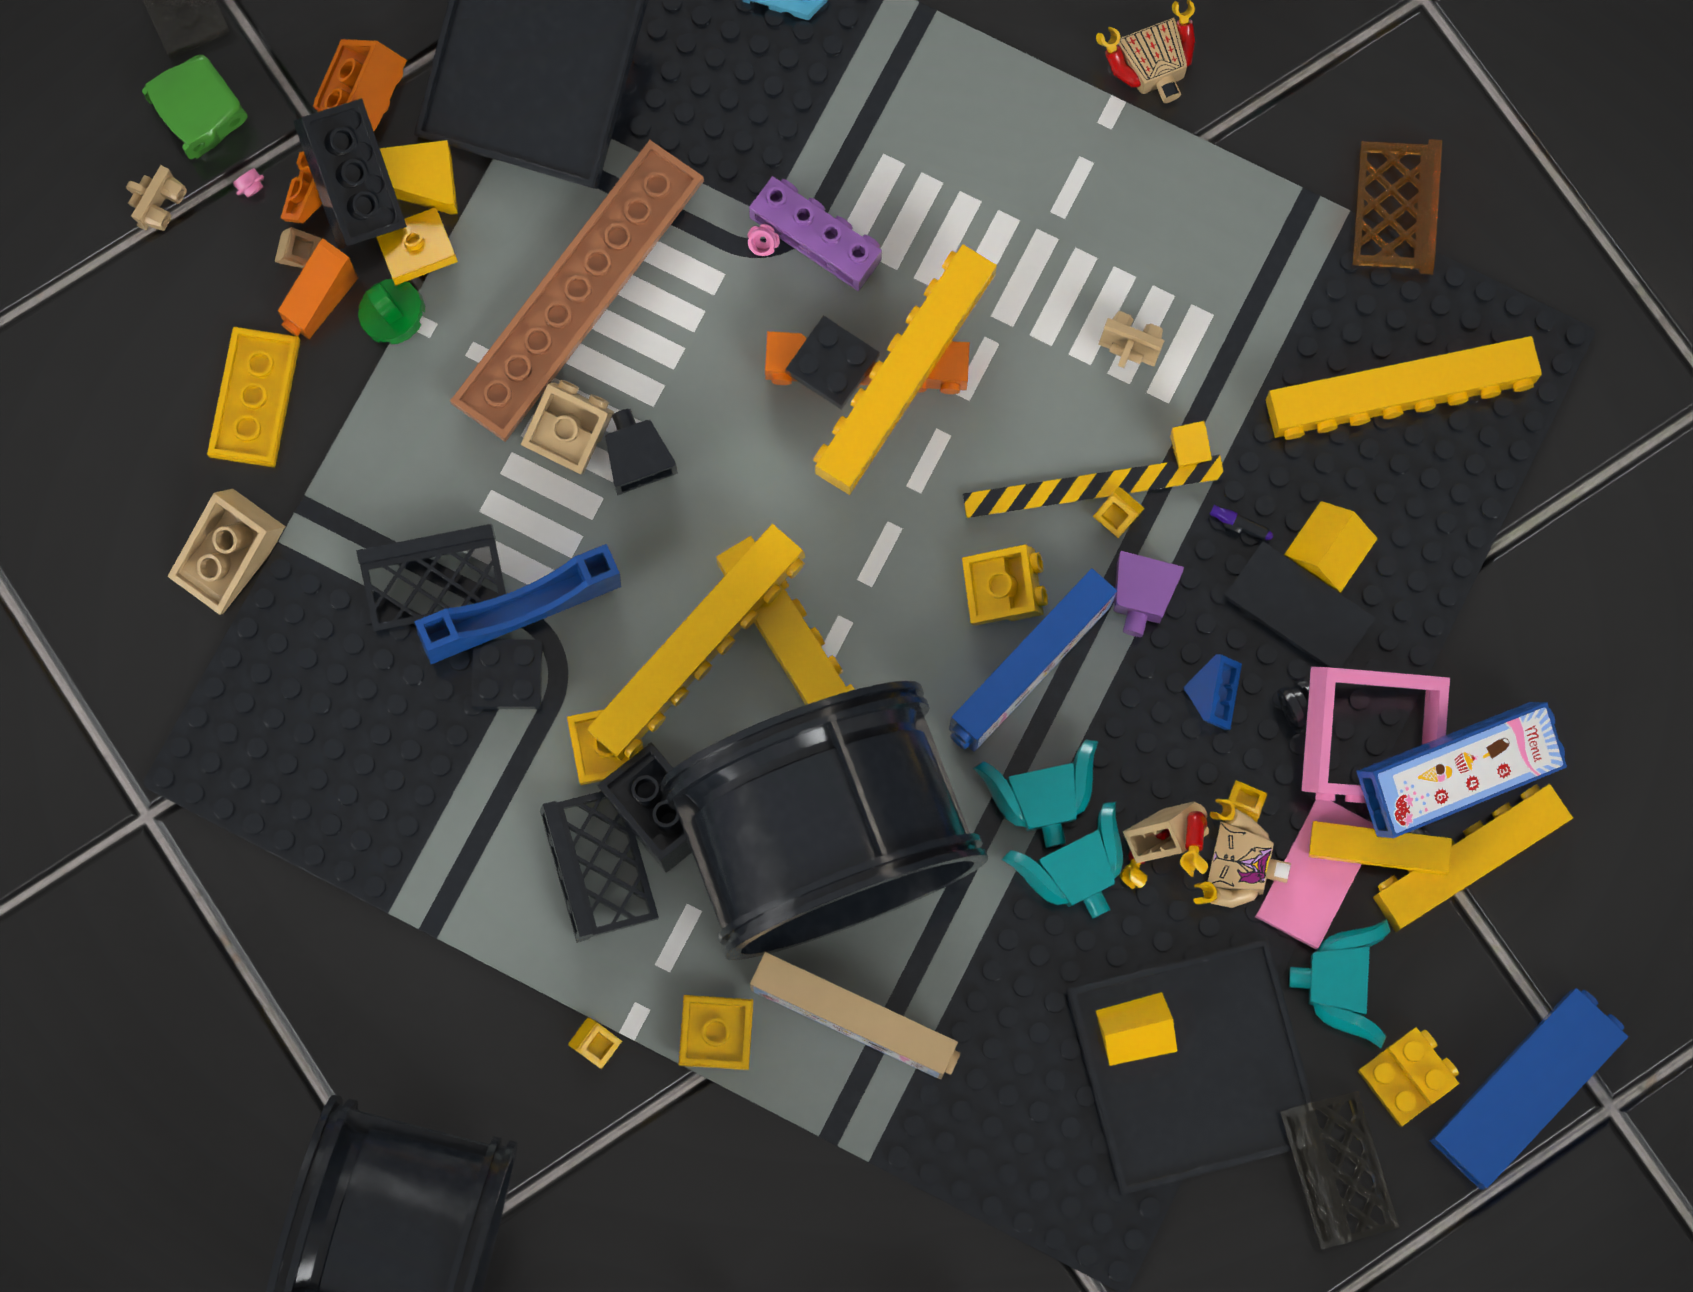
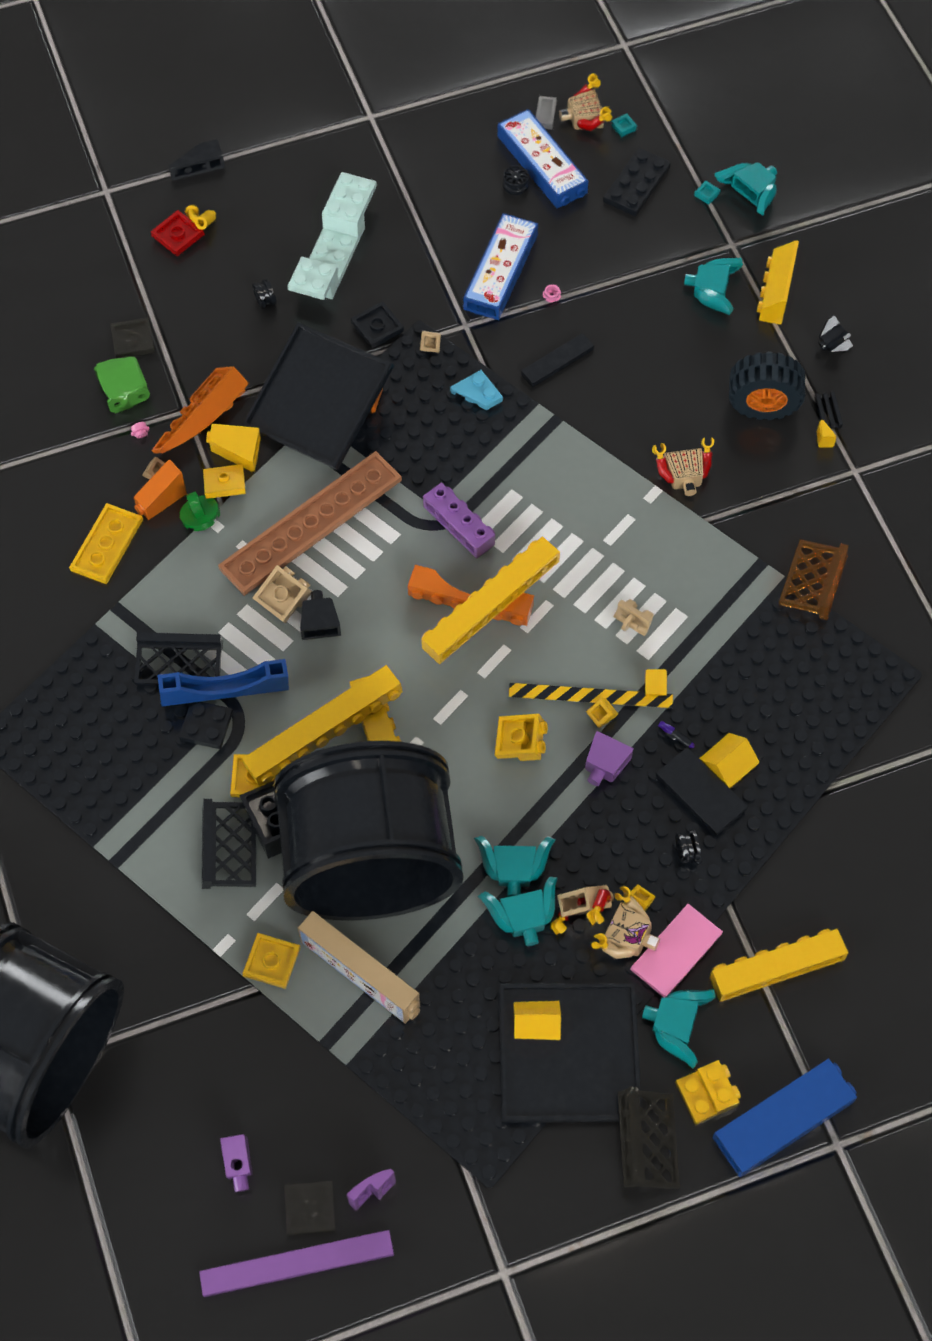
camera: 15 degrees right, 15 degrees down
tan hips [126,165,187,231] -> none
tan slope [167,489,286,615] -> none
black slope [293,98,407,249] -> none
yellow slope [568,1017,622,1070] -> none
bright pink plate [748,224,780,256] -> none
black plate [785,315,880,410] -> none
blue brick [949,568,1118,752] -> none
blue slope [1183,654,1242,730] -> none
yellow brick [1265,336,1542,440] -> none
bright pink window [1302,667,1450,803] -> none
yellow tile [1308,821,1452,875] -> none
brick [1356,702,1567,838] -> none

